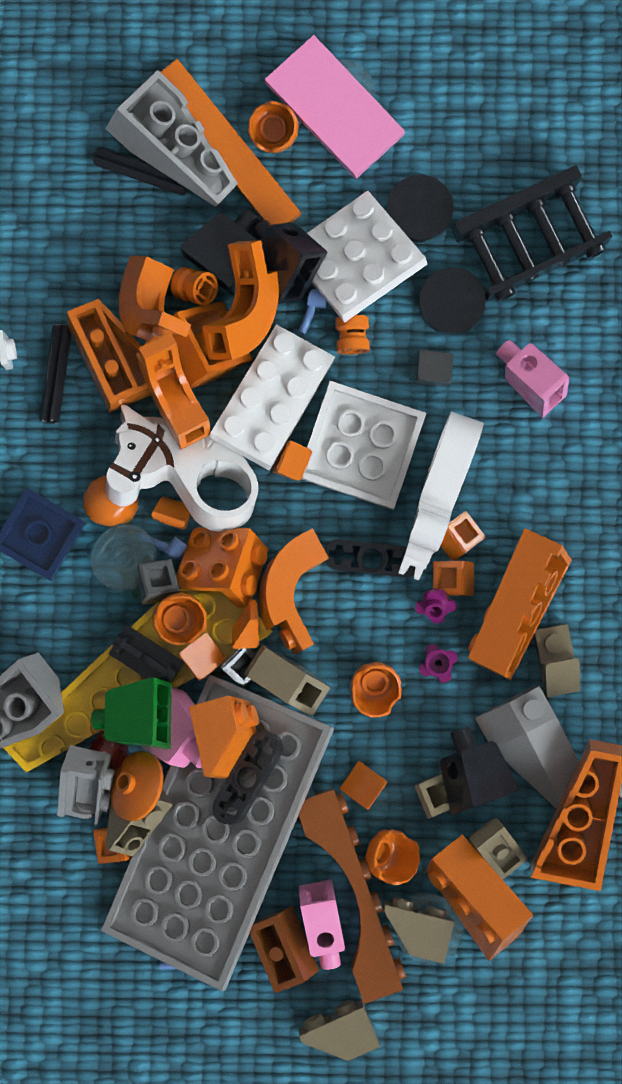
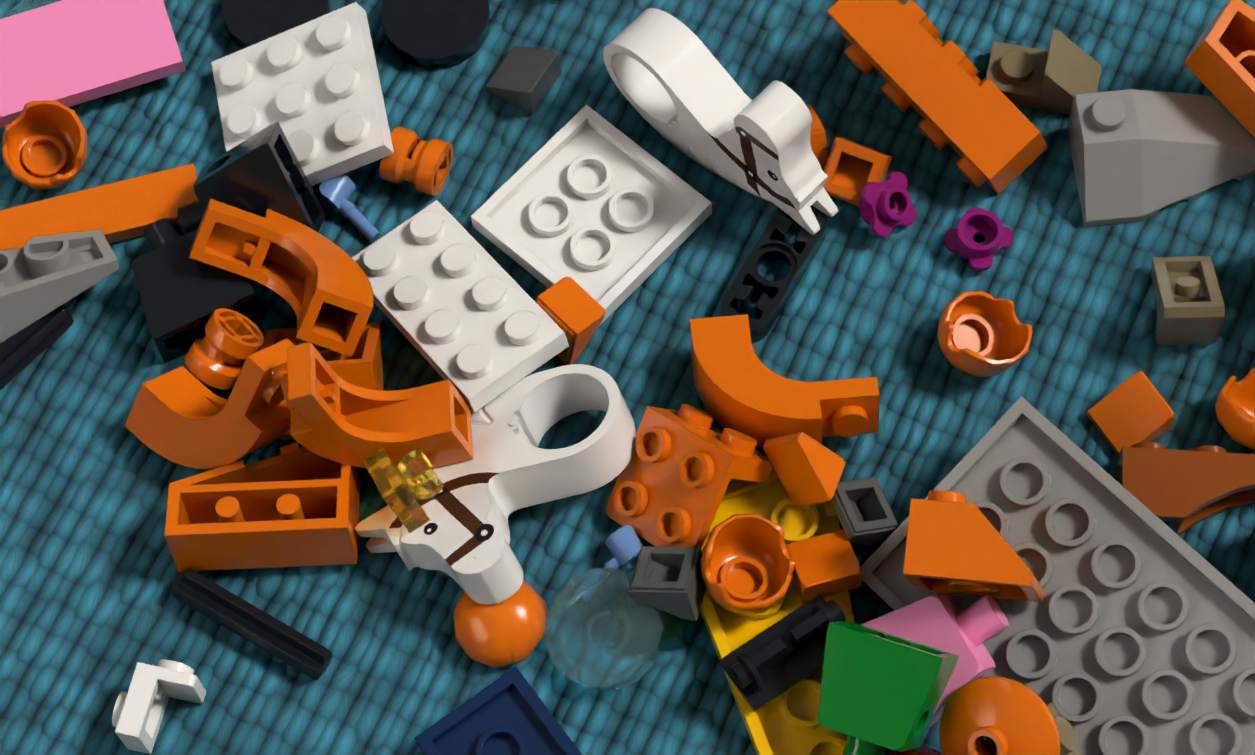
camera: 60 degrees left, 20 degrees down
orange slope [151,497,191,530] -> none
black beam [212,731,283,824] -> none
dark tan slope [244,645,331,716] -> none
black torso [440,727,520,814] -> none
none -> clear yellow tile [363,448,444,533]

